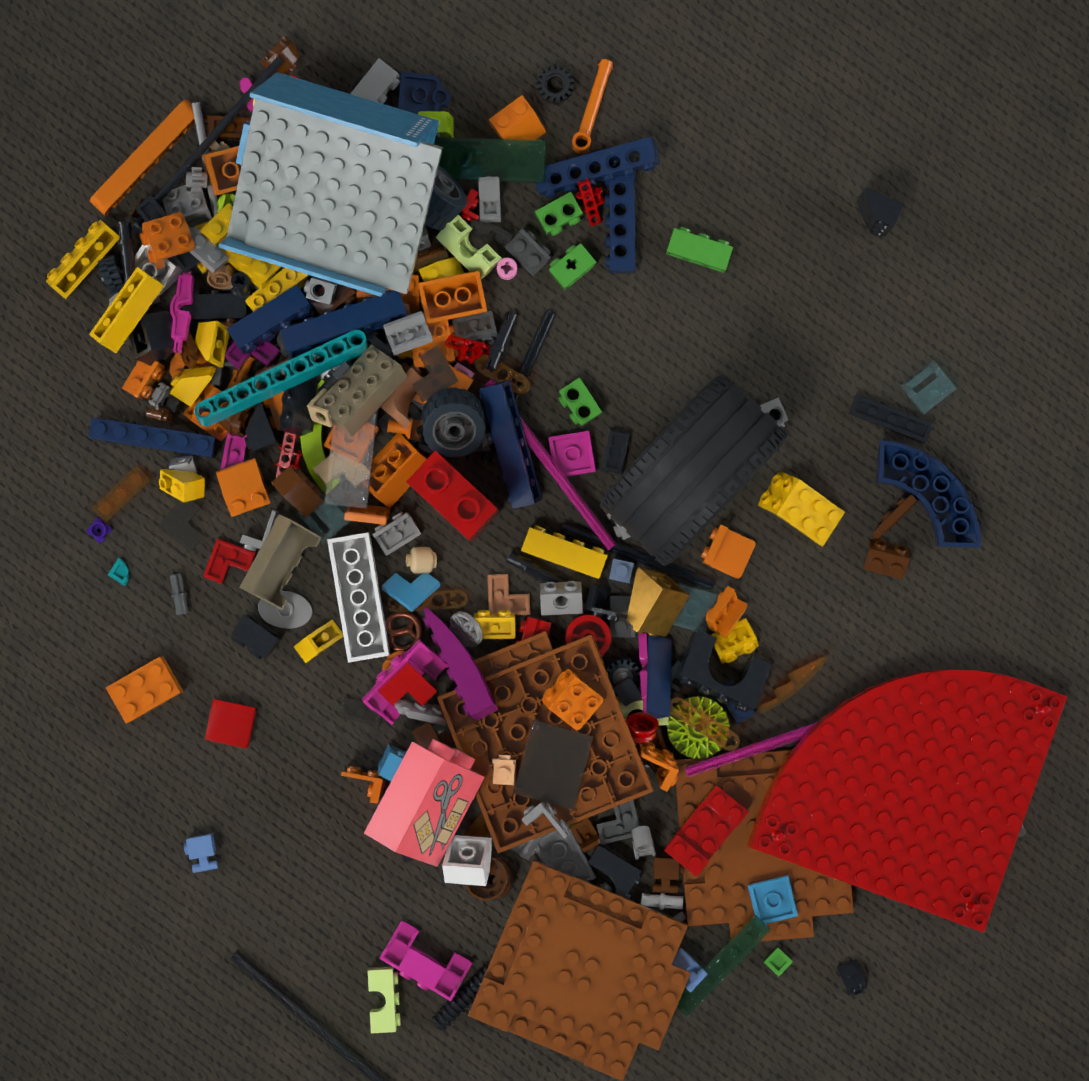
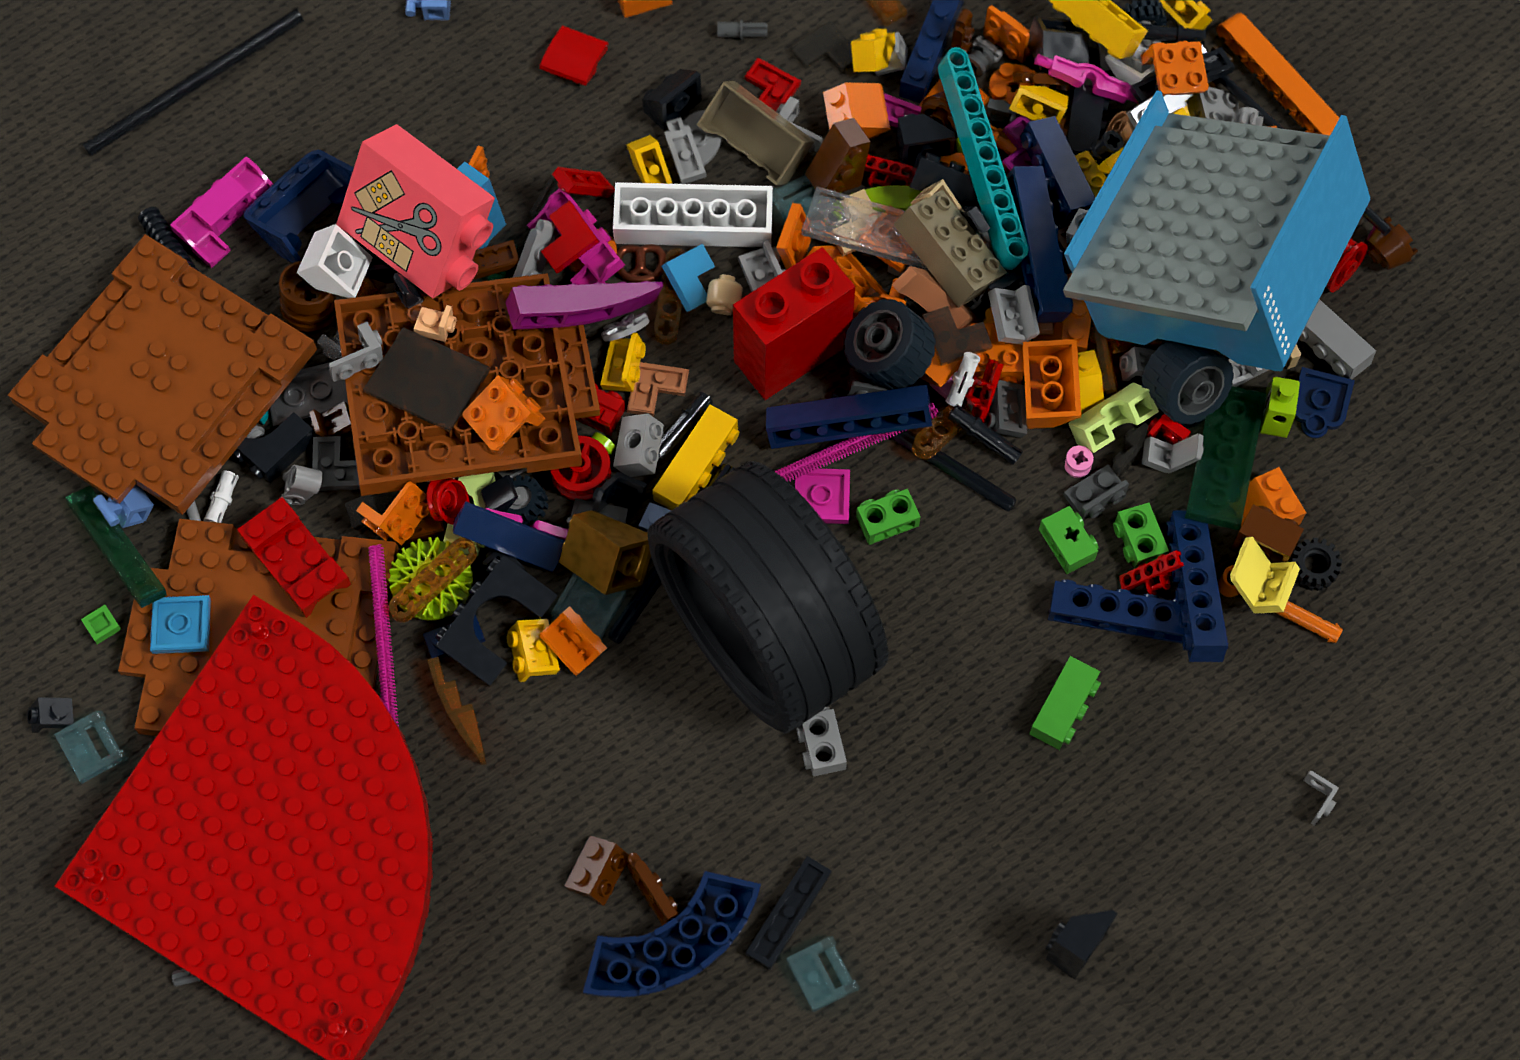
camera: 100 degrees right, 20 degrees down
yellow slope [170,366,216,407] -> none
yellowish green arch [368,966,401,1033] -> none
reddish brown brick [652,856,683,893] -> none
orange bracket [701,525,756,579] -> none
yellow bracket [758,471,845,547] -> none
none -> clear light blue plate [54,710,128,784]
none -> dark blue windscreen [244,150,354,263]
none -> black slope [393,273,424,309]
none -> red plate [552,167,615,197]
none -> lime tile [591,432,617,456]
none -> light grey hinge [664,117,707,184]
none -> white pin [946,352,981,406]
none -> light yellow bracket [1230,537,1300,613]
none -> reddish brown slope [1231,504,1304,563]
none -> light grey bracket [1303,771,1339,826]

